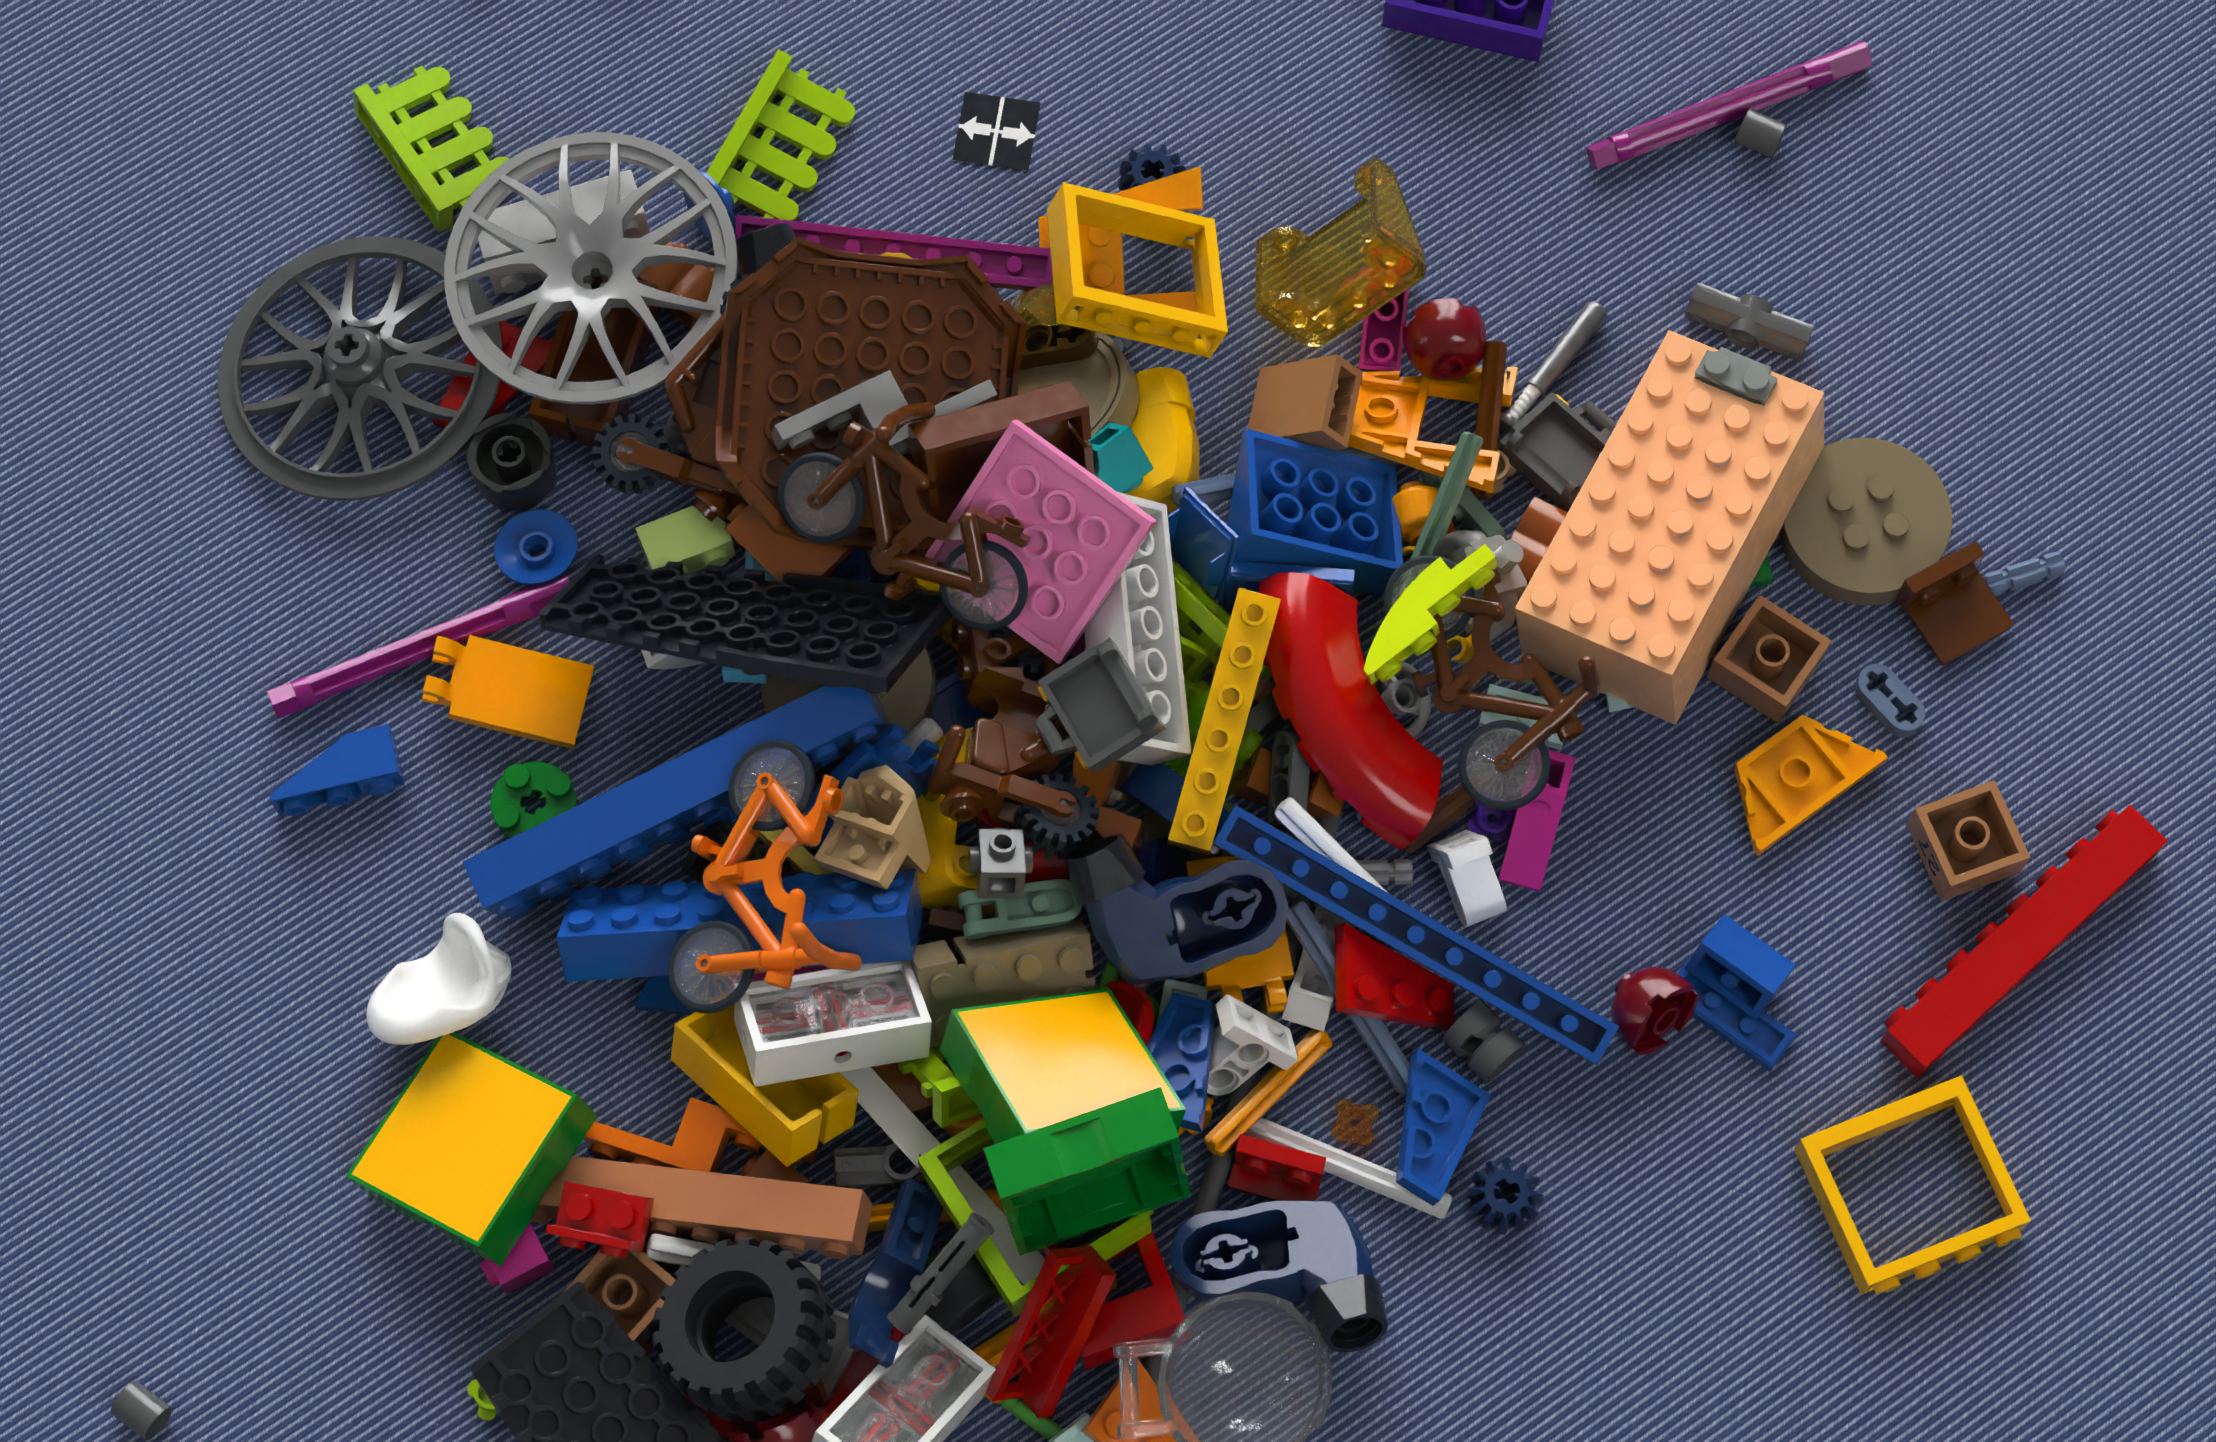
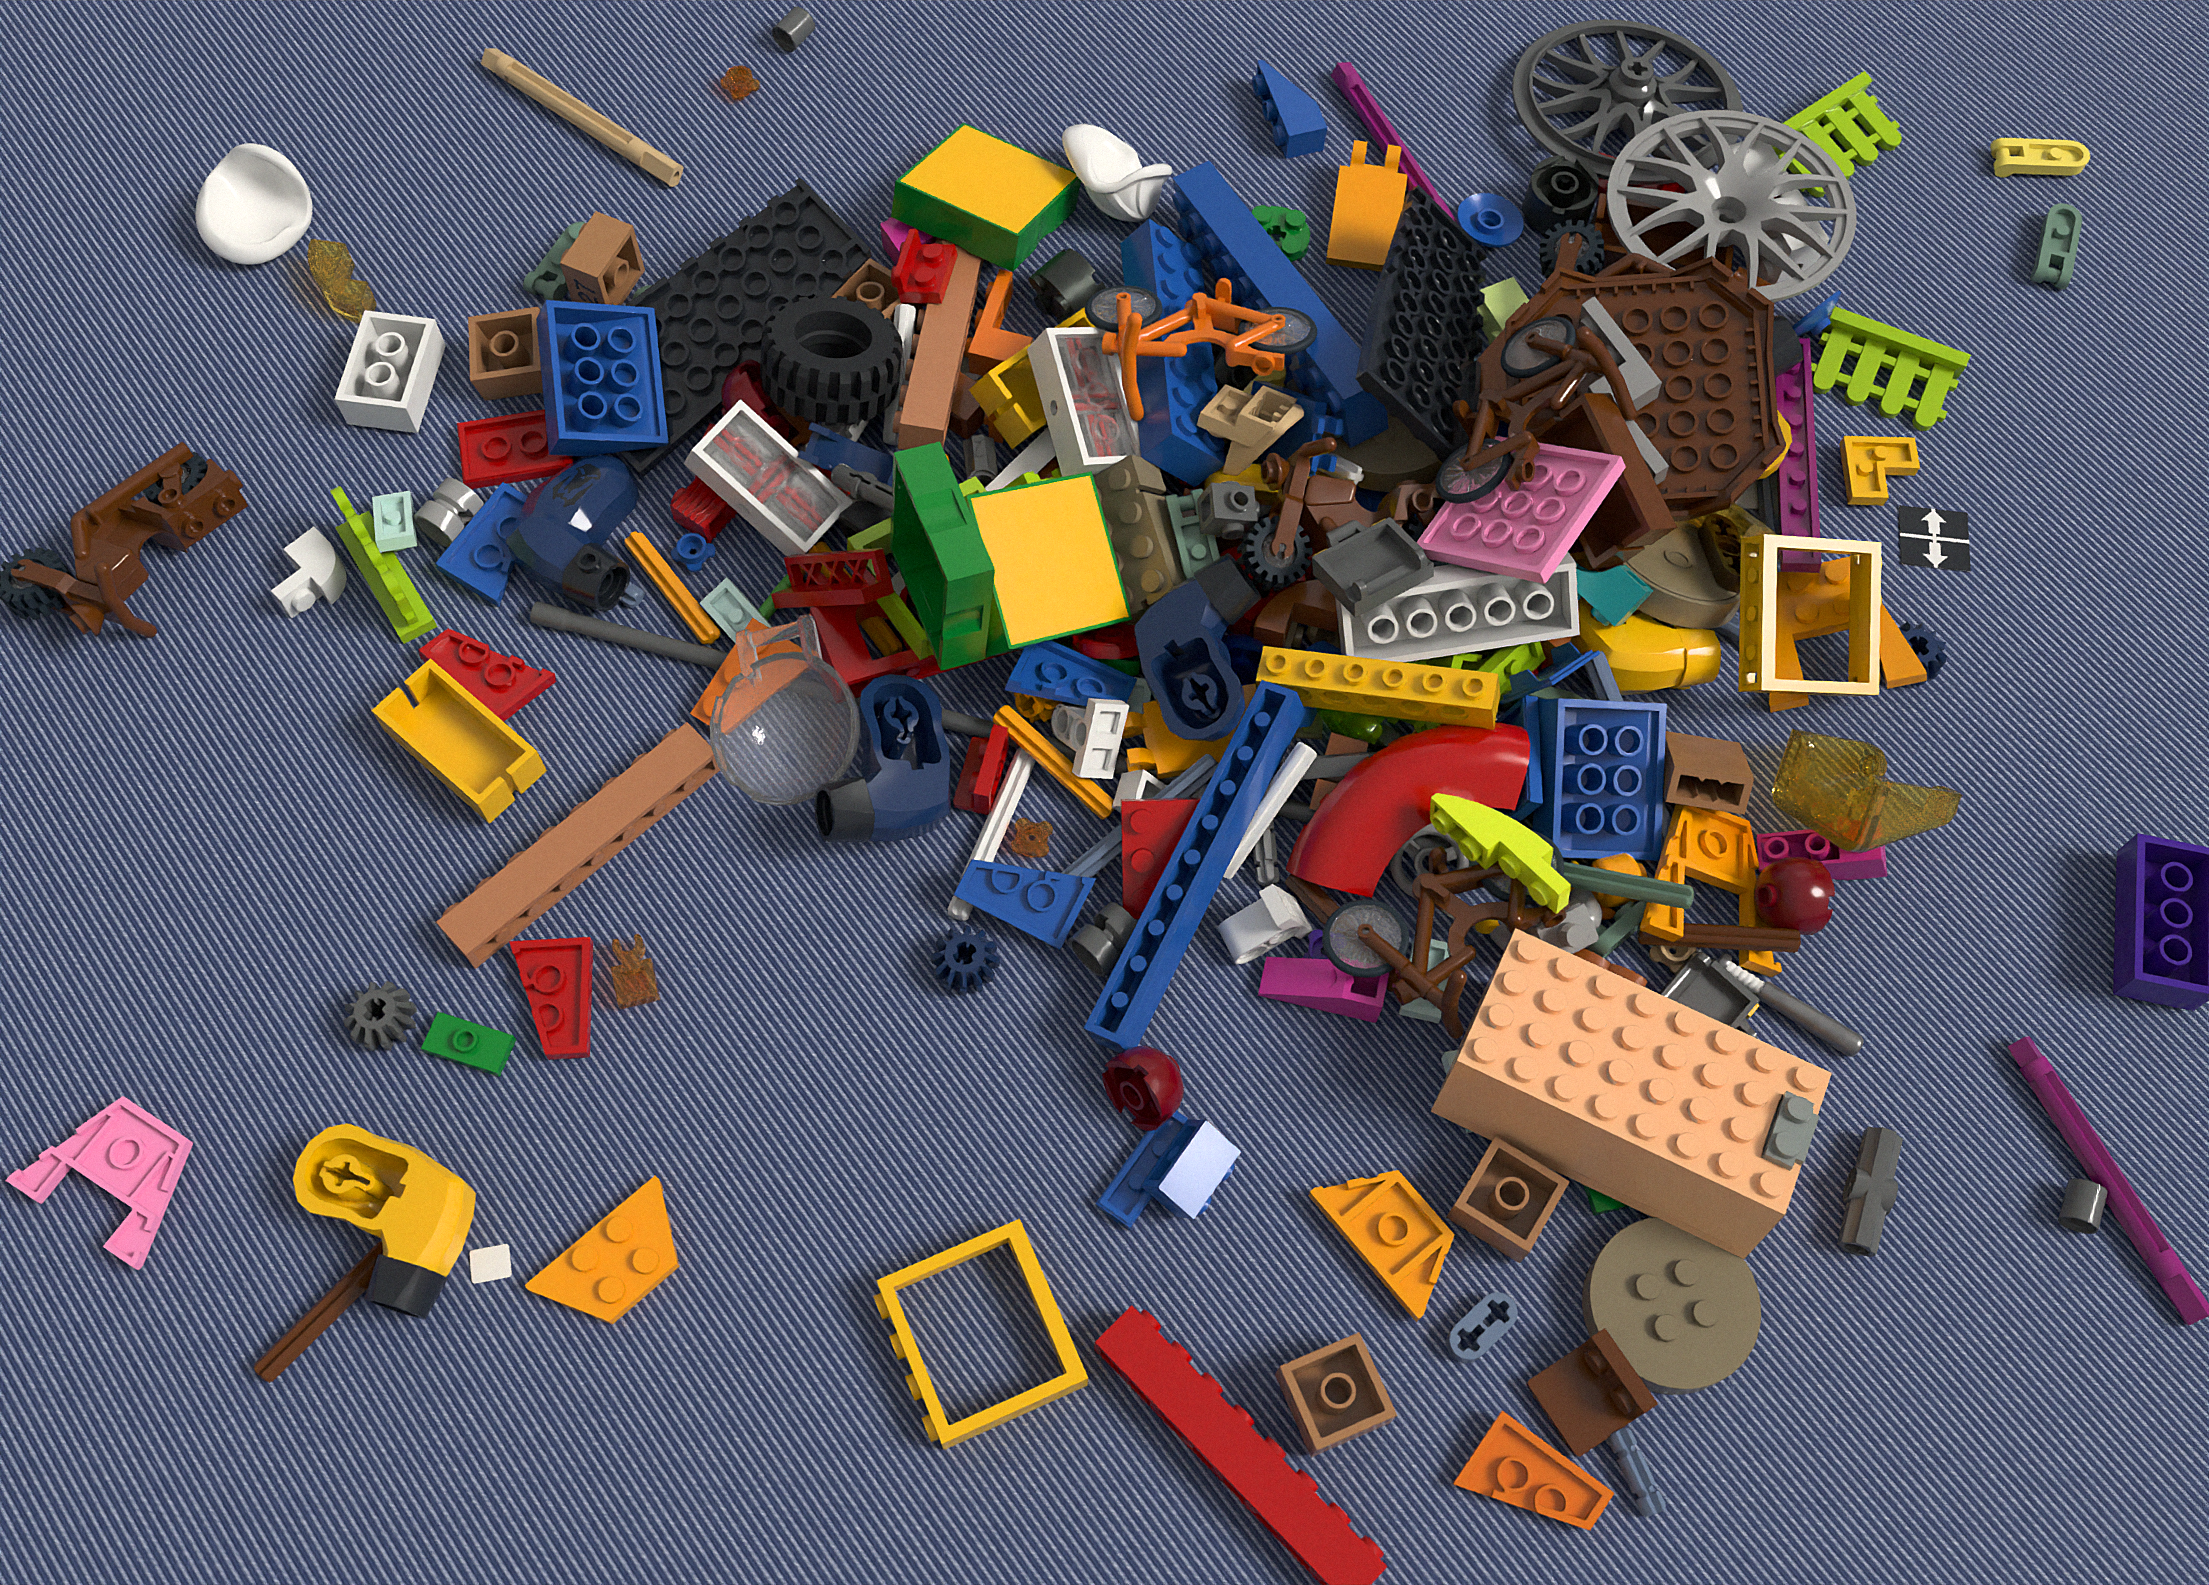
camera: 85 degrees right, 5 degrees down
none -> pearl dark grey brick [1029,248,1110,325]
none -> orange wing [1452,1411,1614,1531]
none -> yellow plate [1839,436,1920,505]

